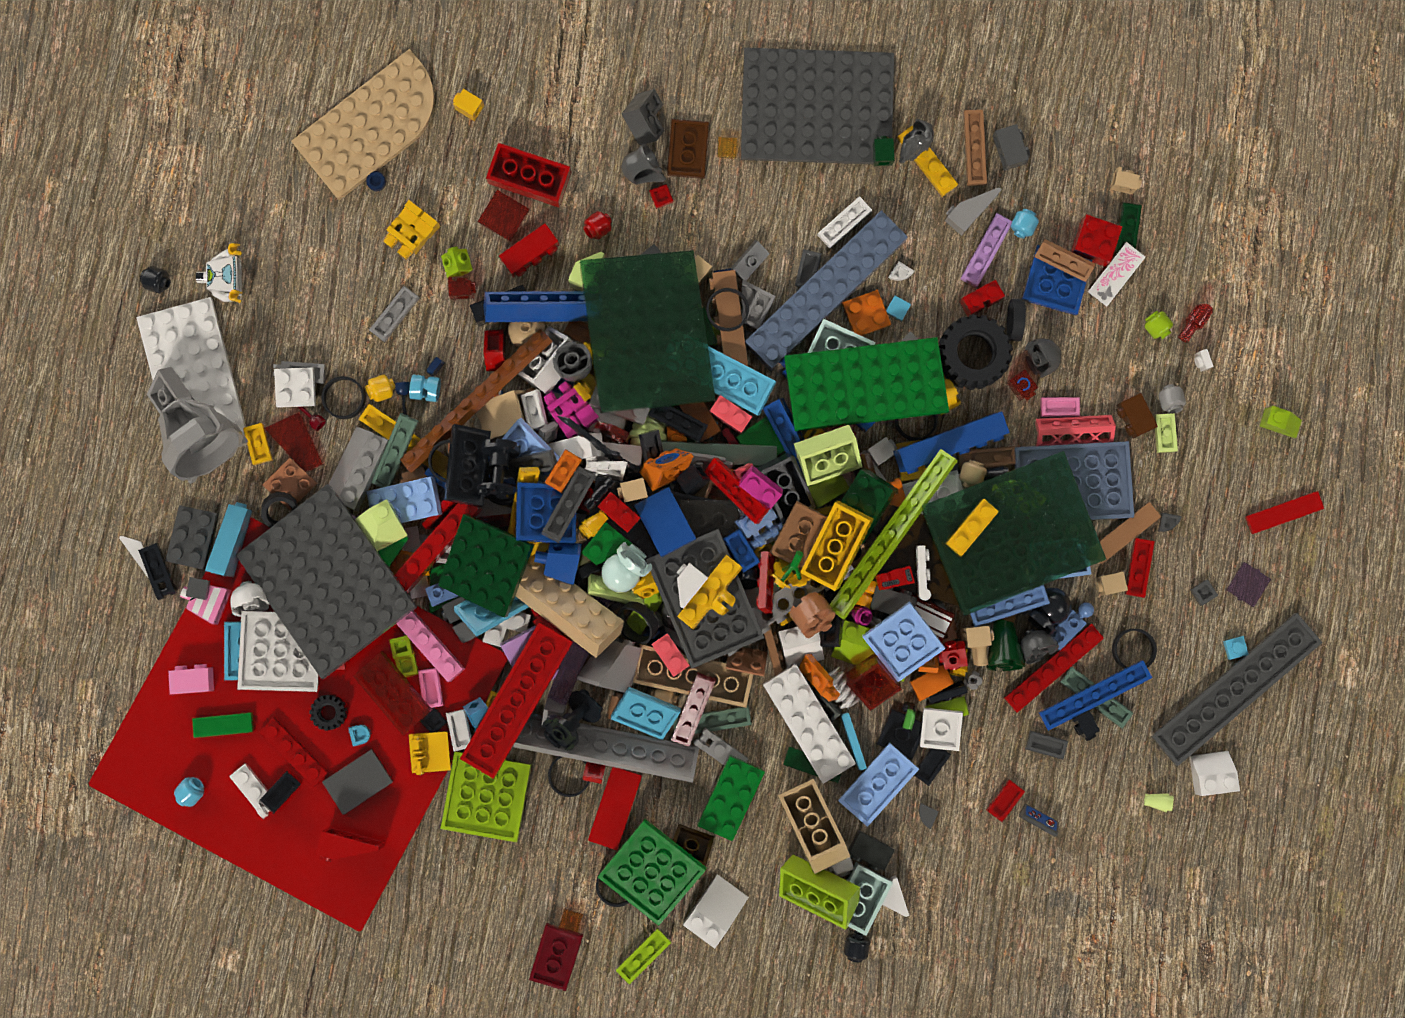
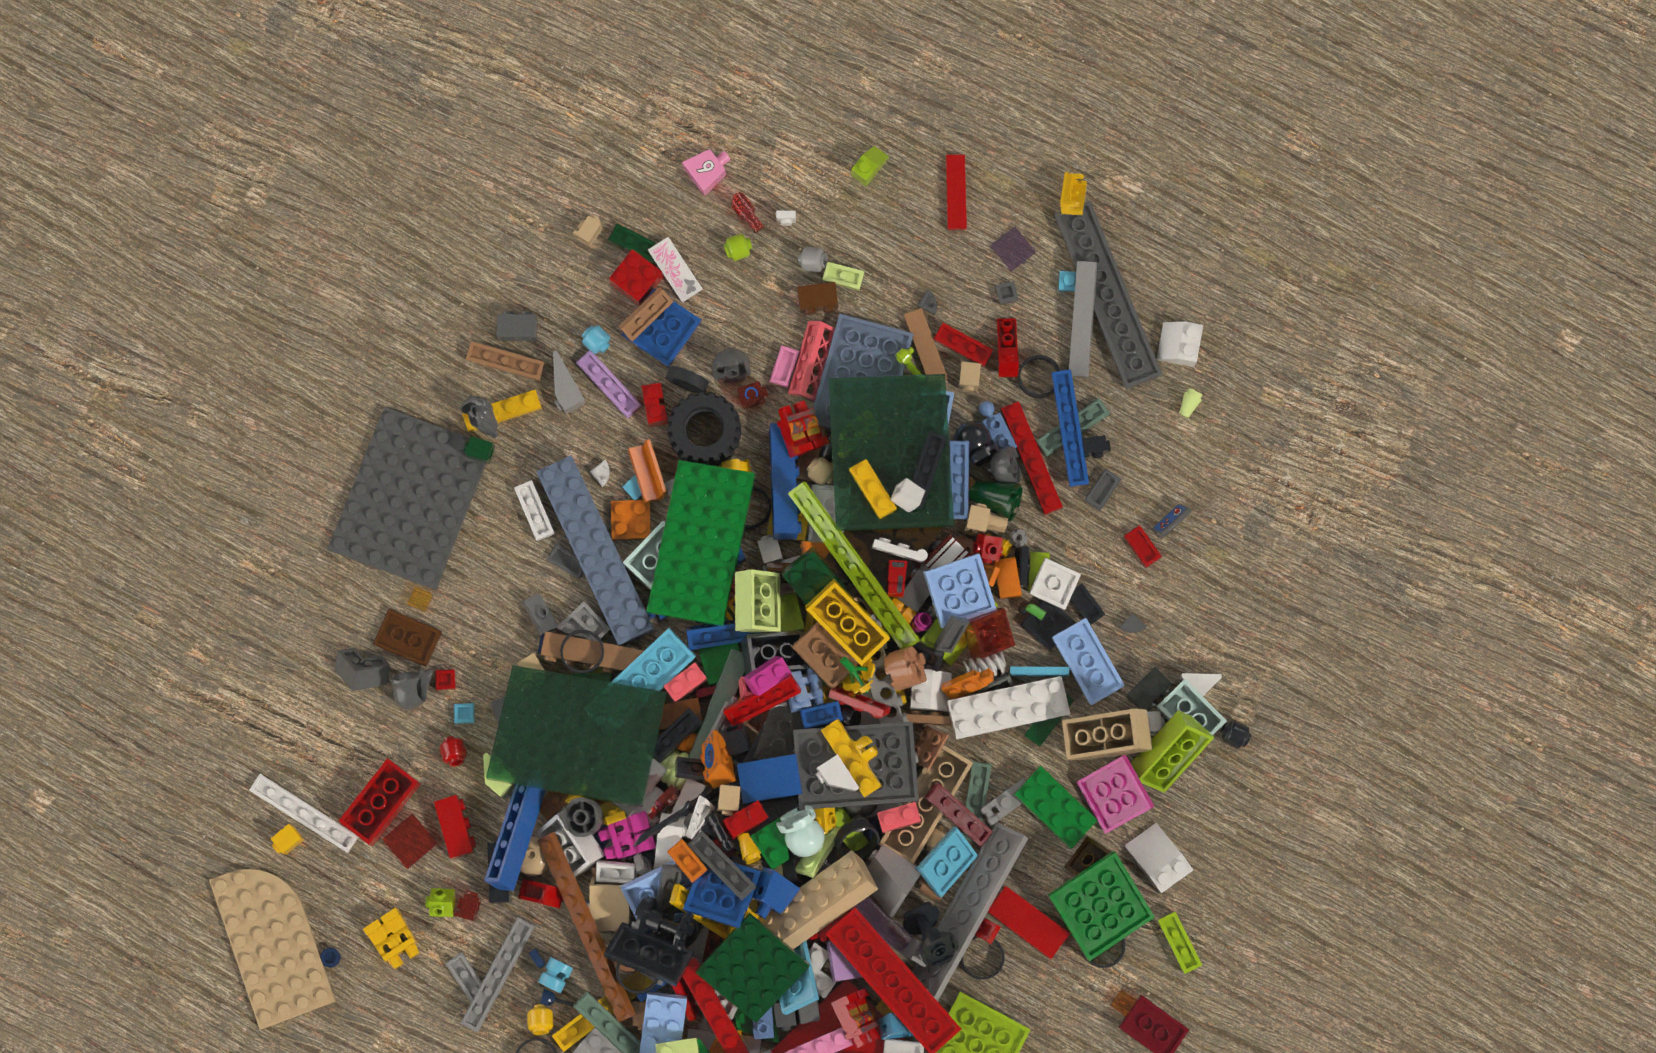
camera: 60 degrees left, 5 degrees down
none -> white tile [249,774,359,853]
none -> medium azure tile [454,703,475,724]
none -> light grey tile [460,917,535,1033]
none -> orange panel [628,439,667,504]
none -> bright pink torso [682,150,730,196]
none -> red hips [777,400,829,458]
none -> red hips [831,988,880,1048]
none -> white panel [890,478,925,512]
none -> lime piece [895,347,925,383]
none -> black tile [912,431,947,510]
none -> dark grey tile [933,615,970,653]
none -> red slope [997,318,1019,377]
none -> yellow hinge [1060,172,1087,215]
none -> light grey tile [1069,261,1097,377]
none -> dark pink plate [1077,754,1155,834]

